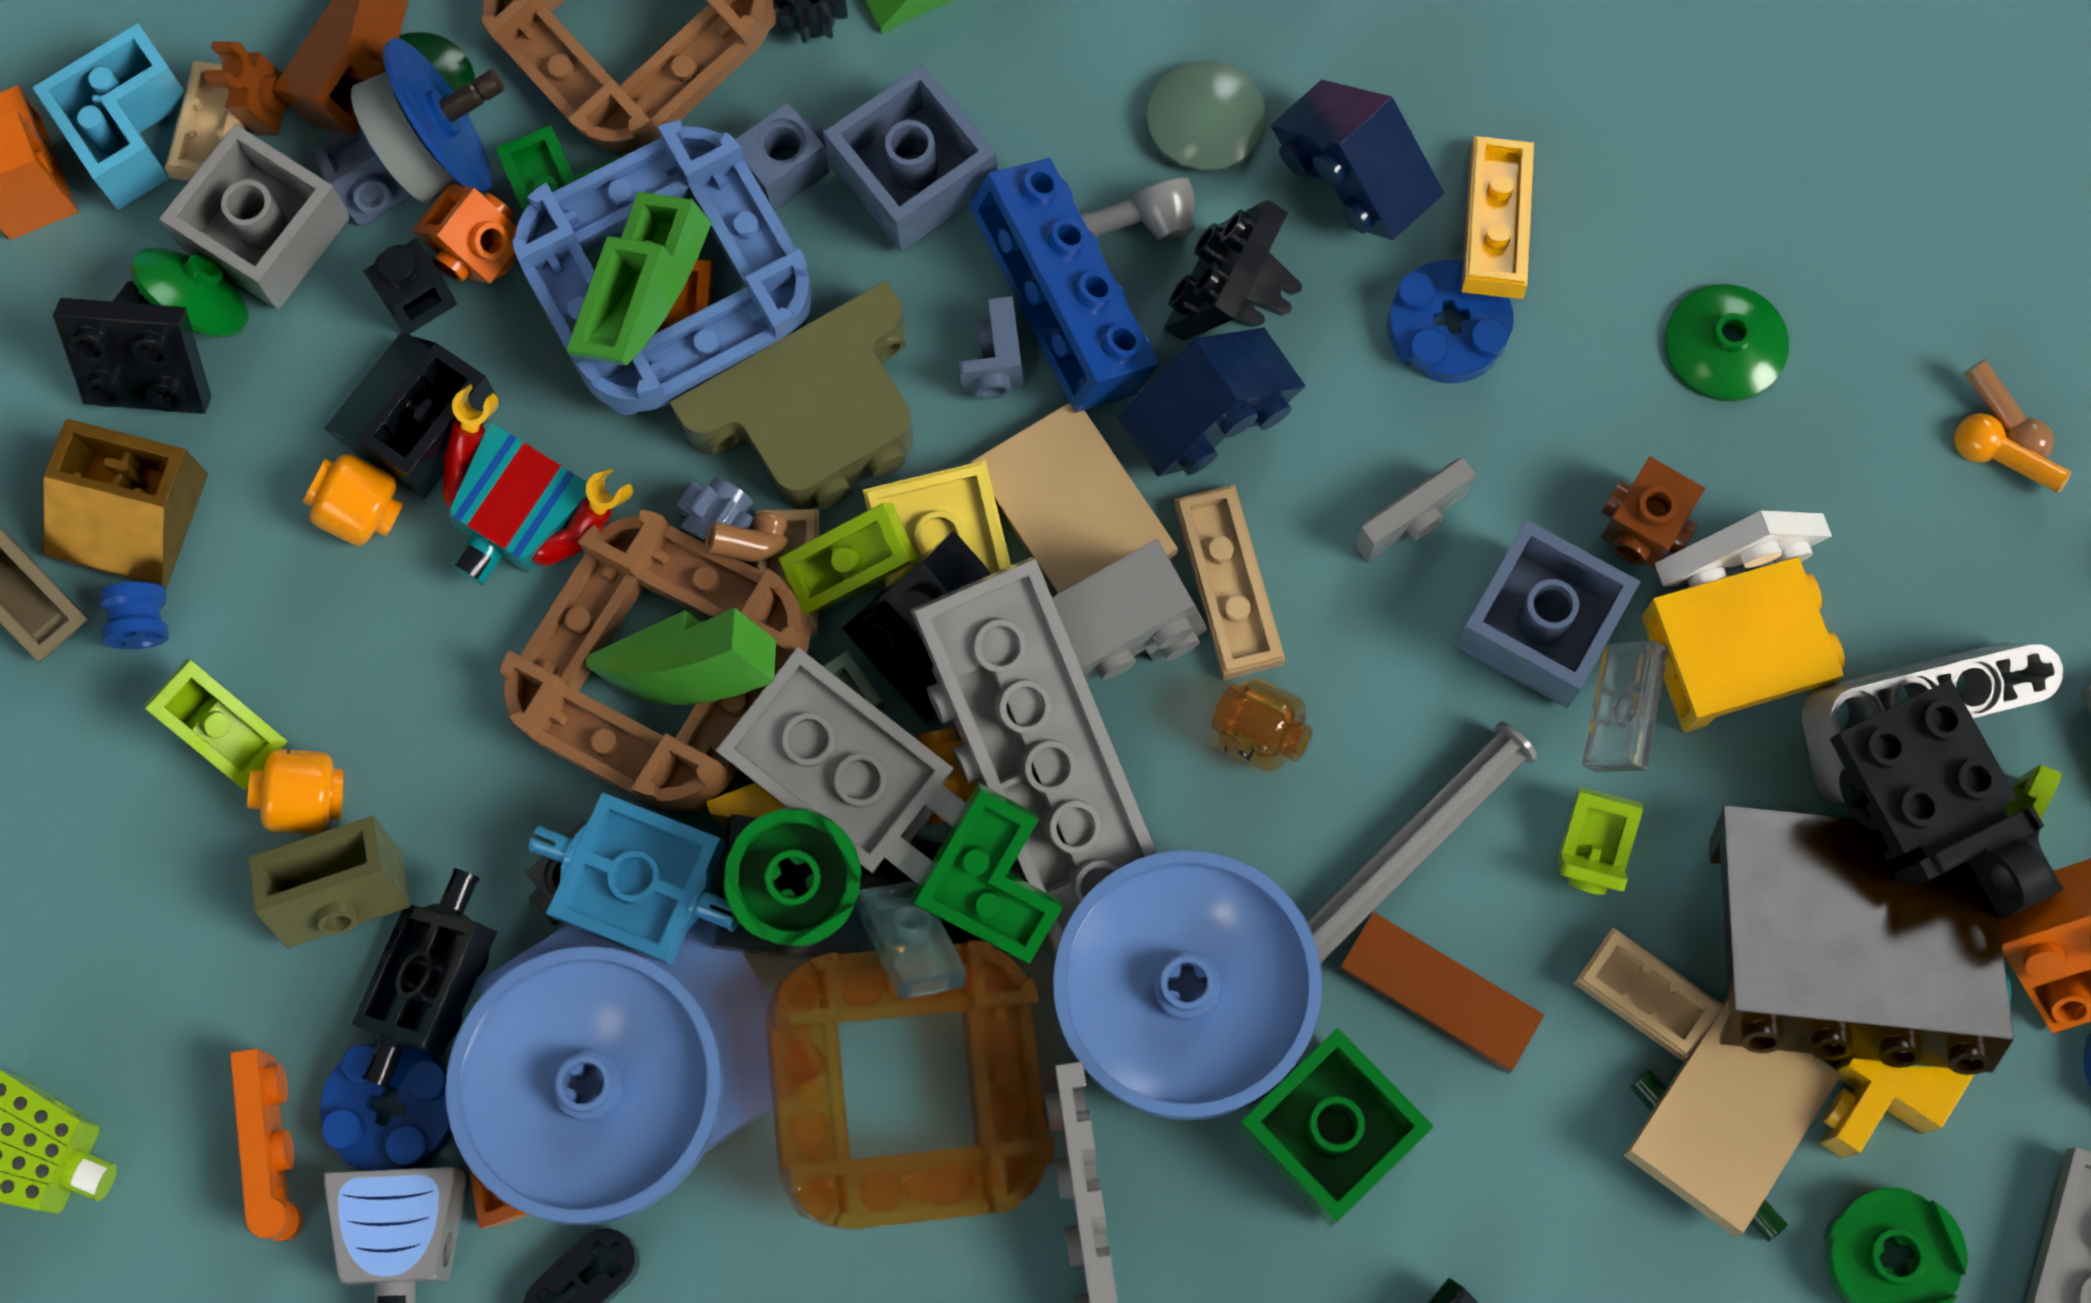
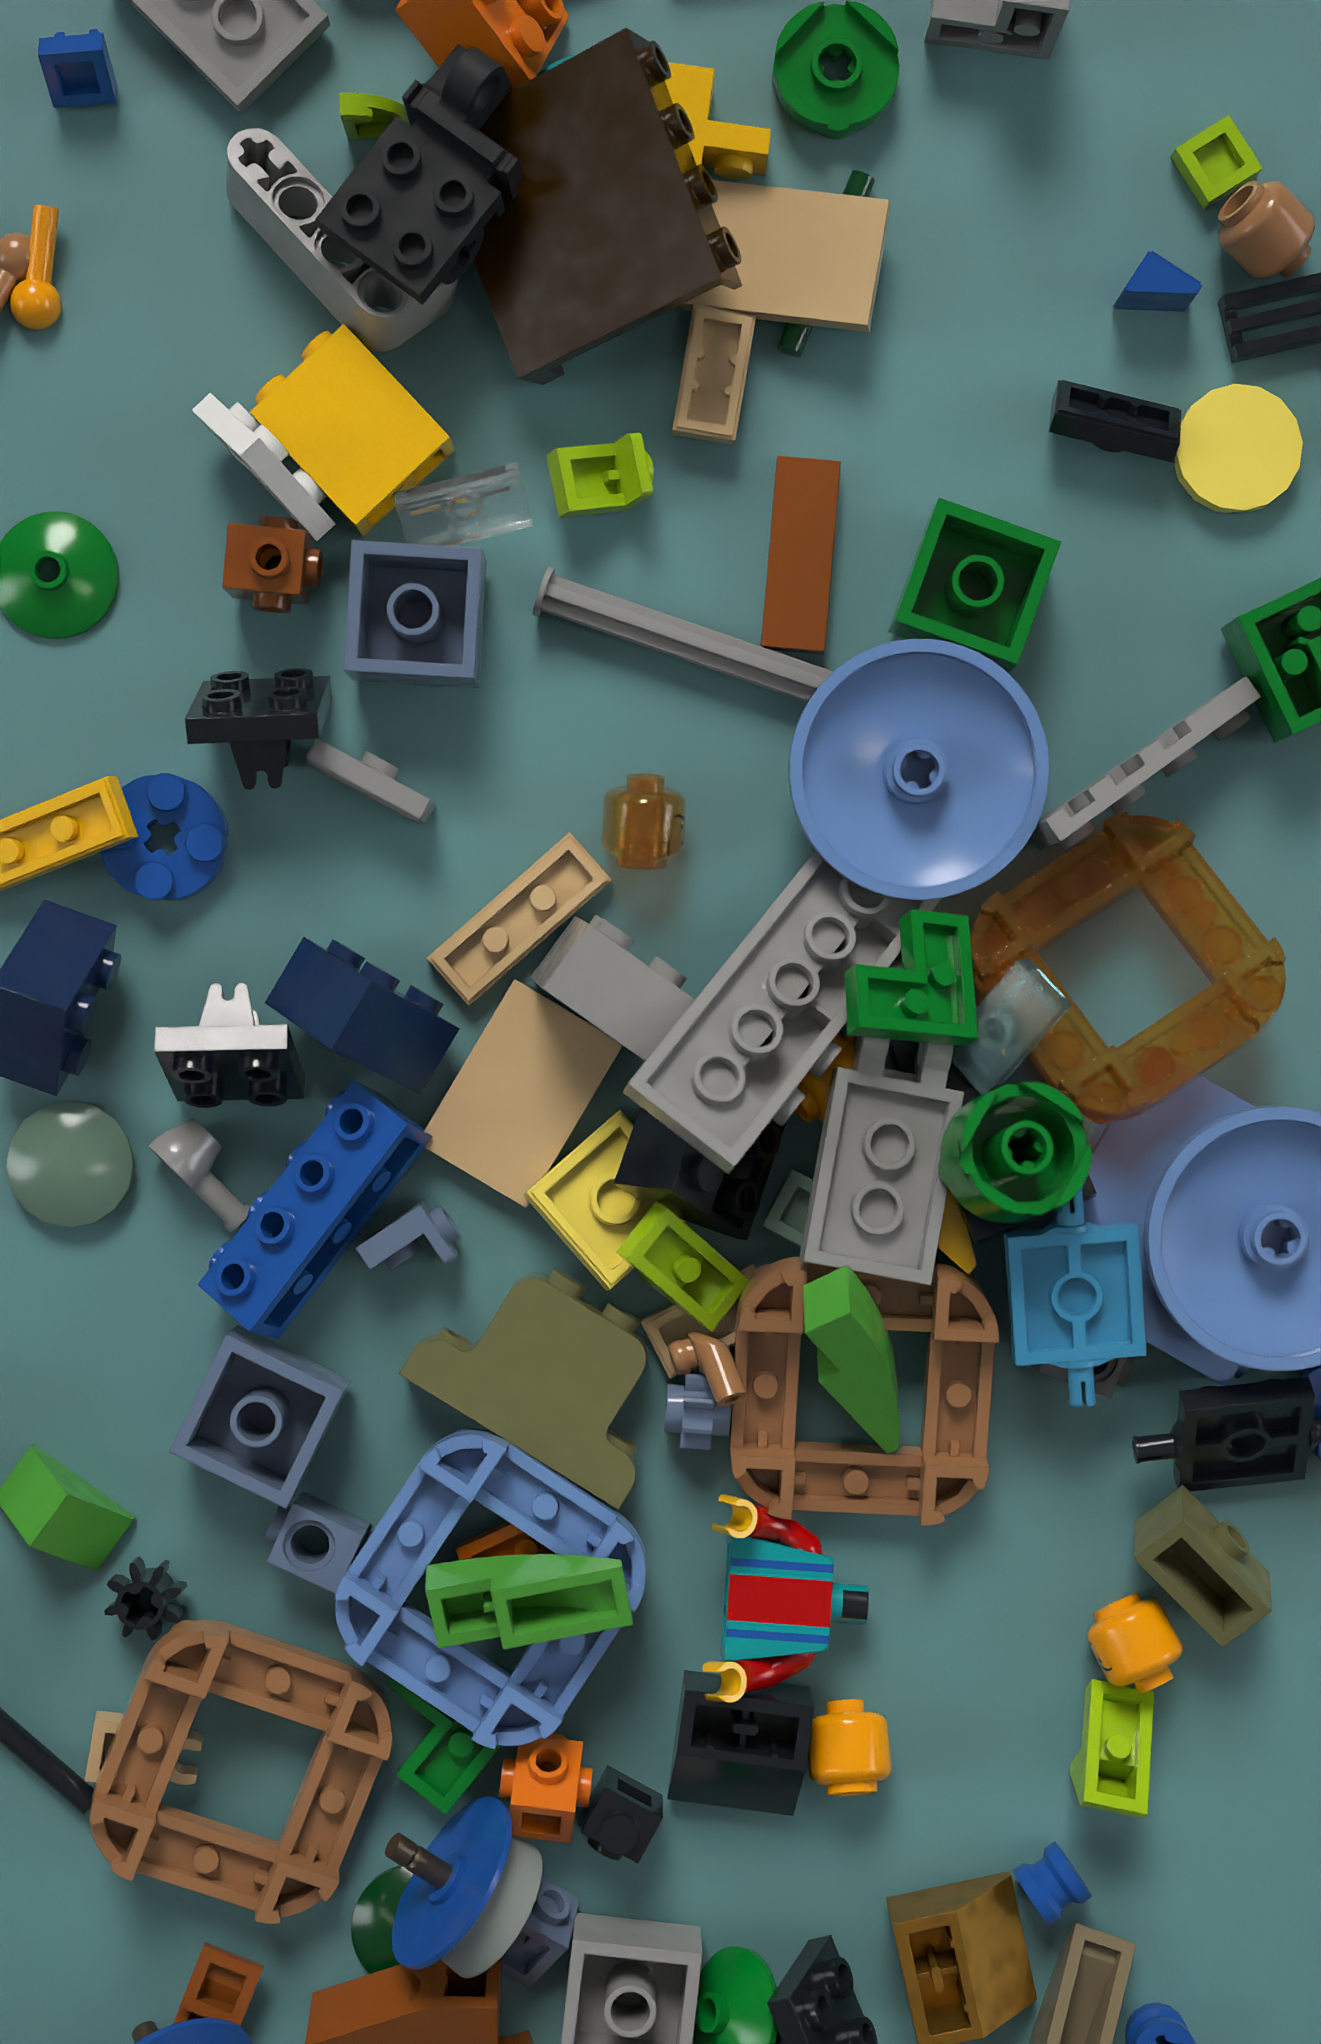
camera: 115 degrees left, 15 degrees up
none -> black plate [185,668,332,790]

